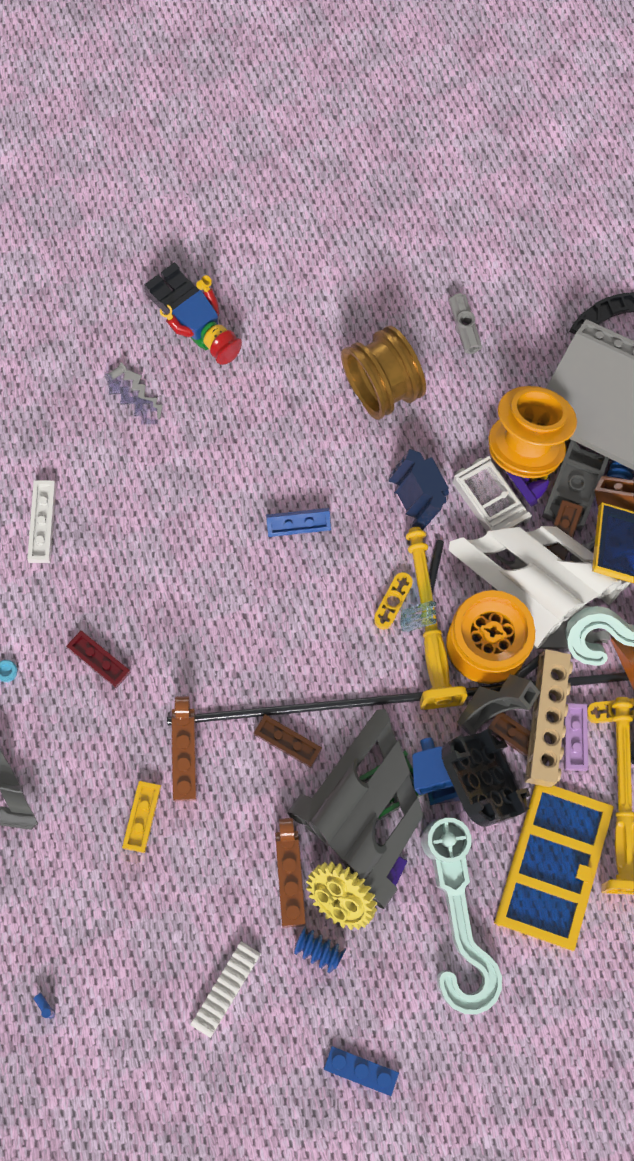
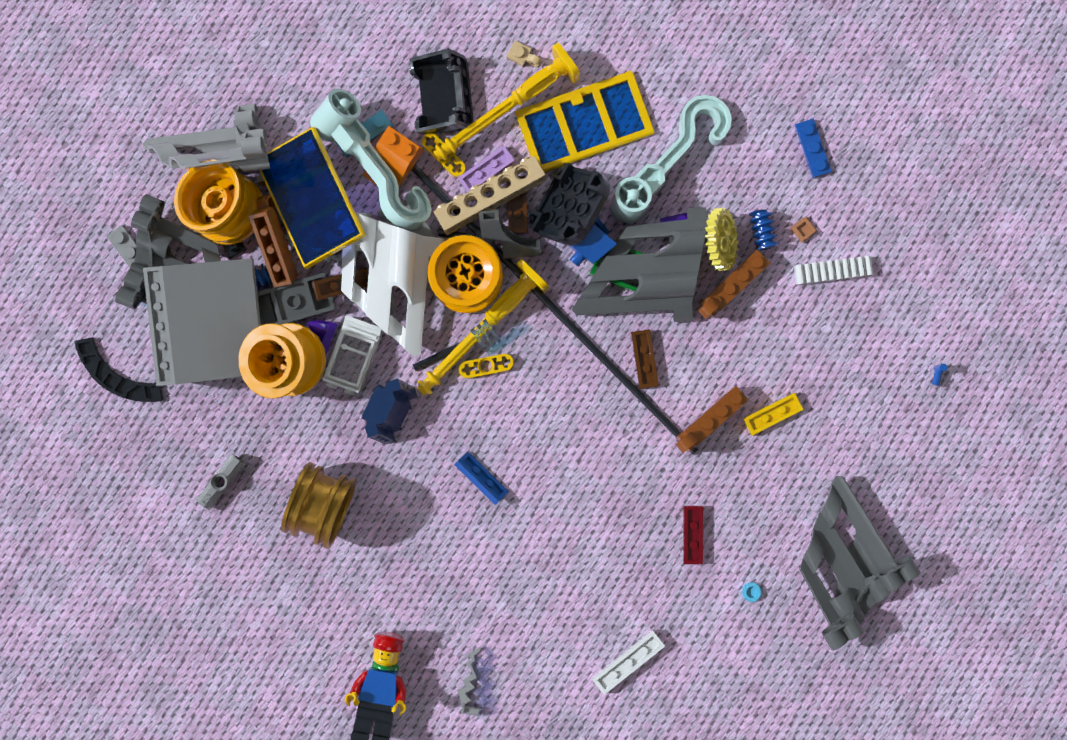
camera: 120 degrees left, 15 degrees up
none -> nougat tile [790,216,817,243]

